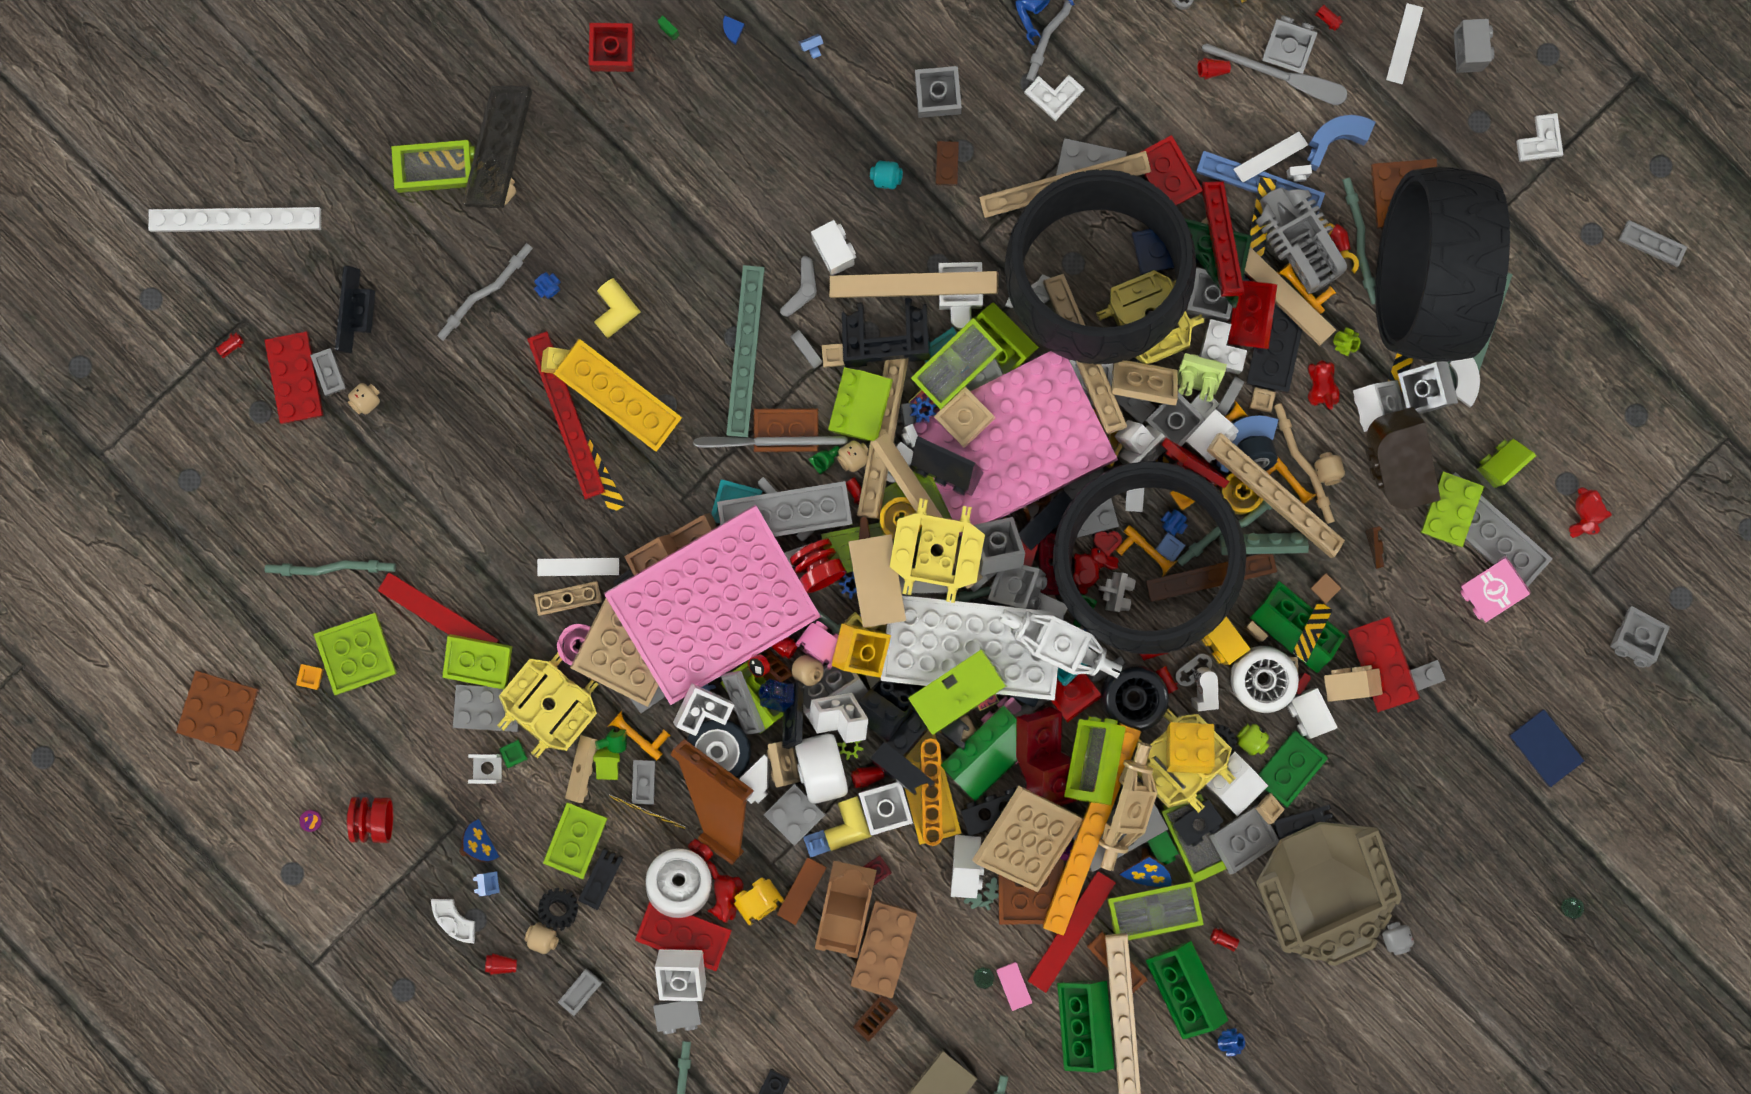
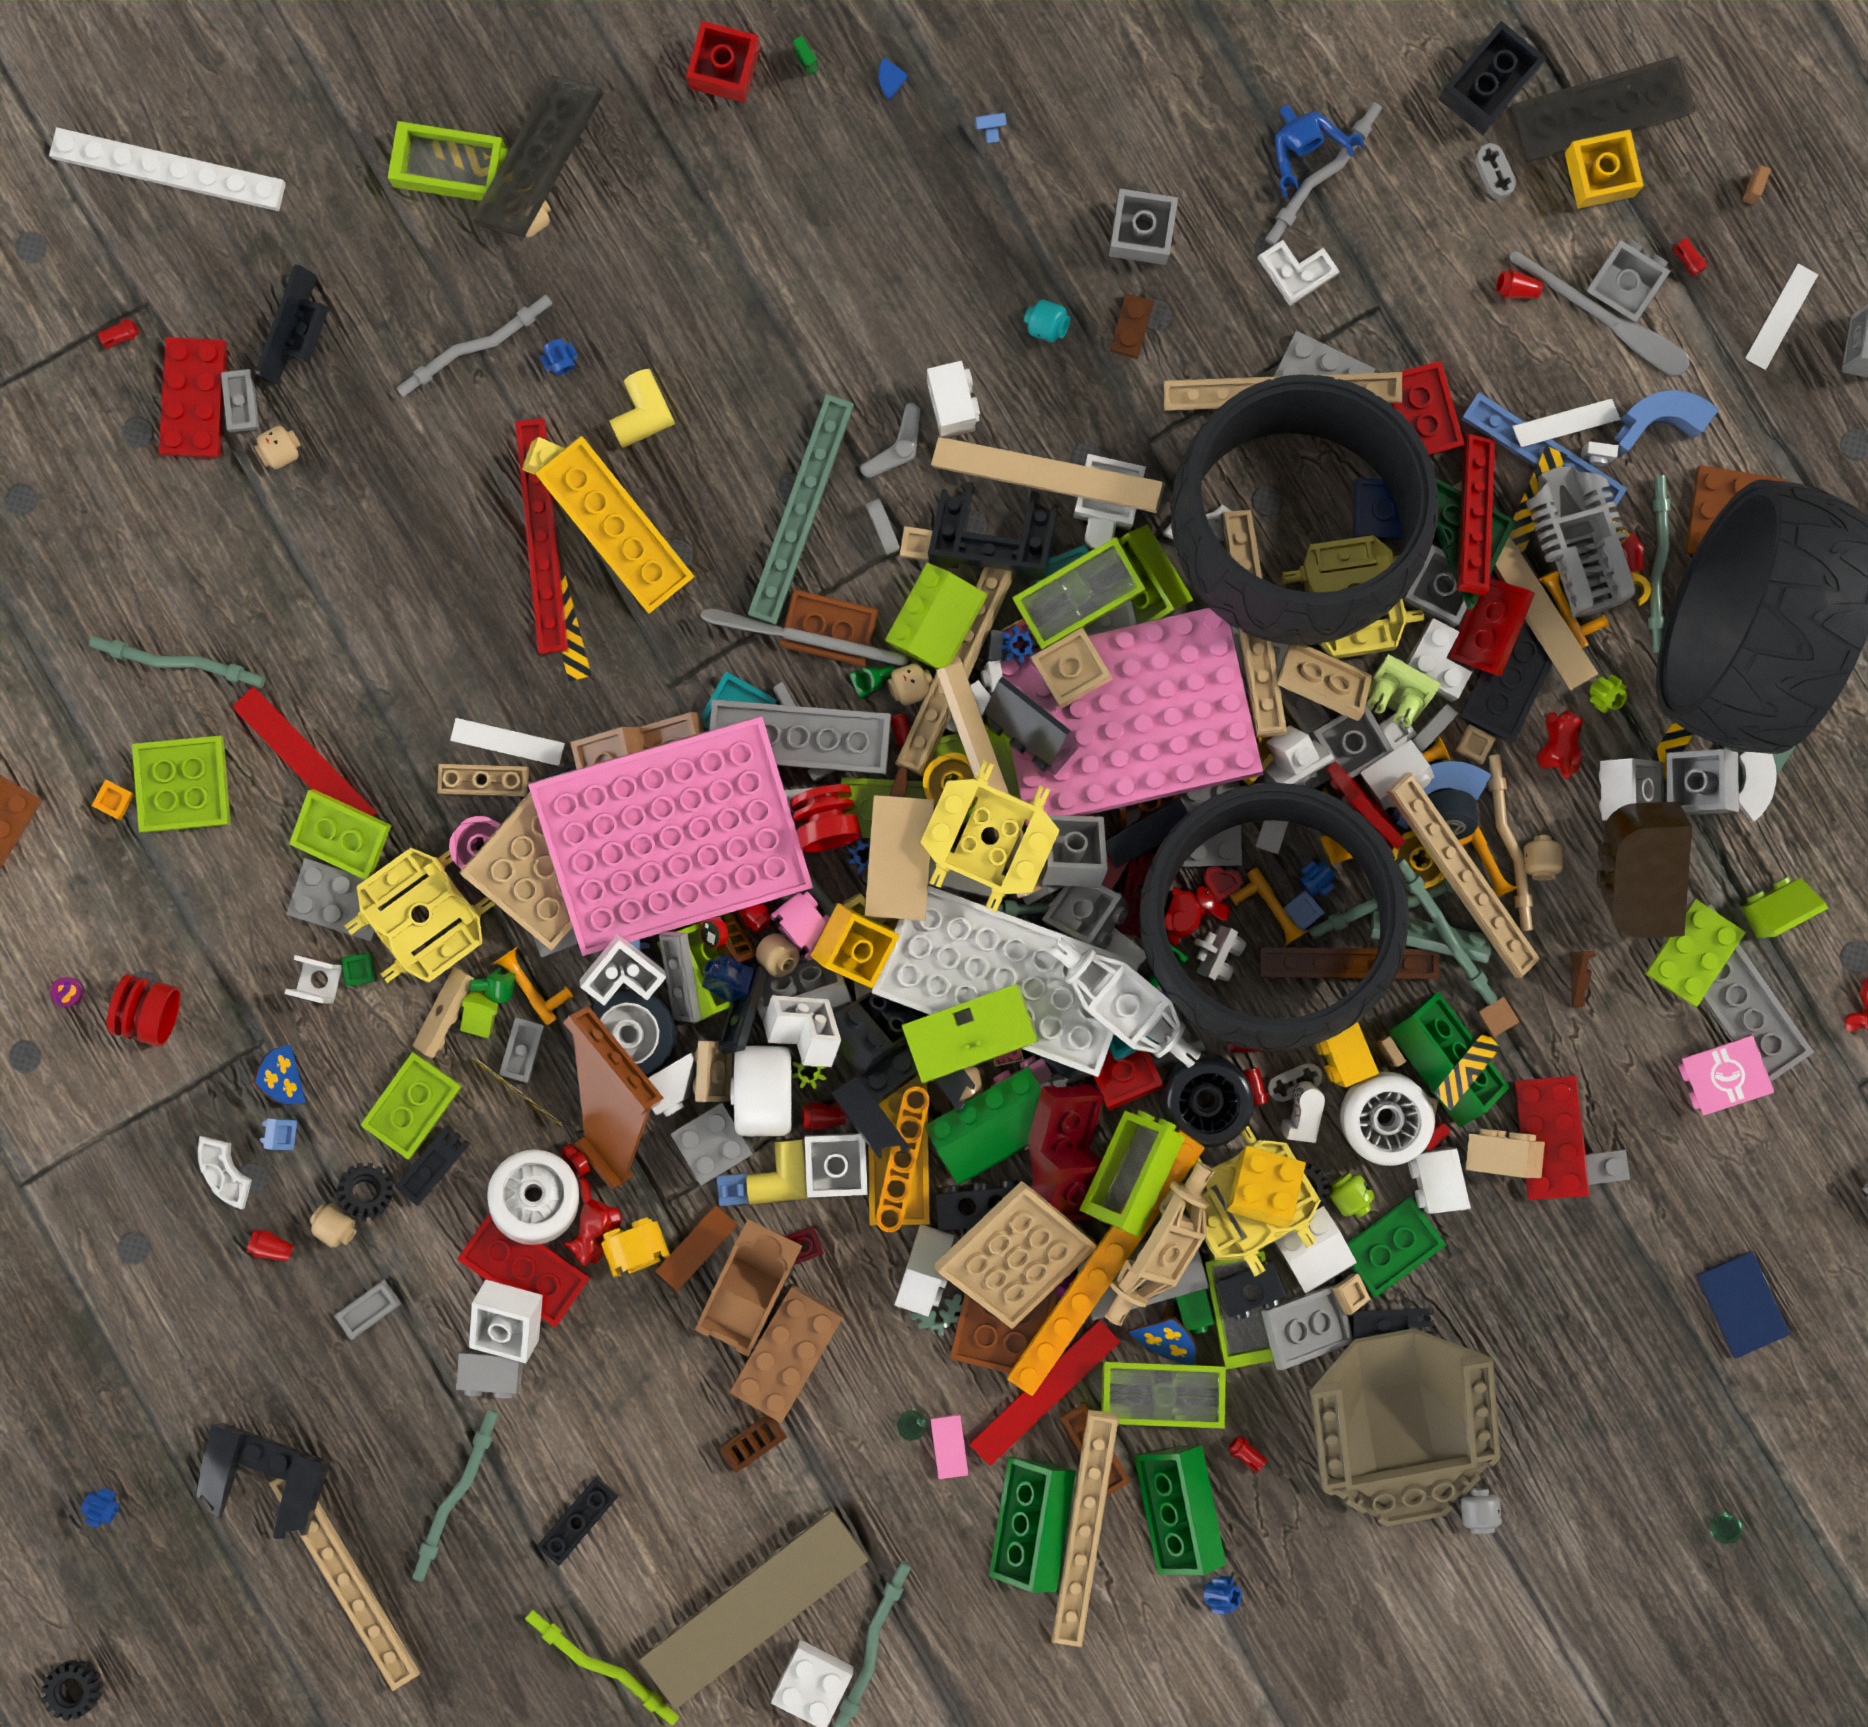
camera: 10 degrees right, 0 degrees up
none -> sand green bar [1395,857,1497,1005]

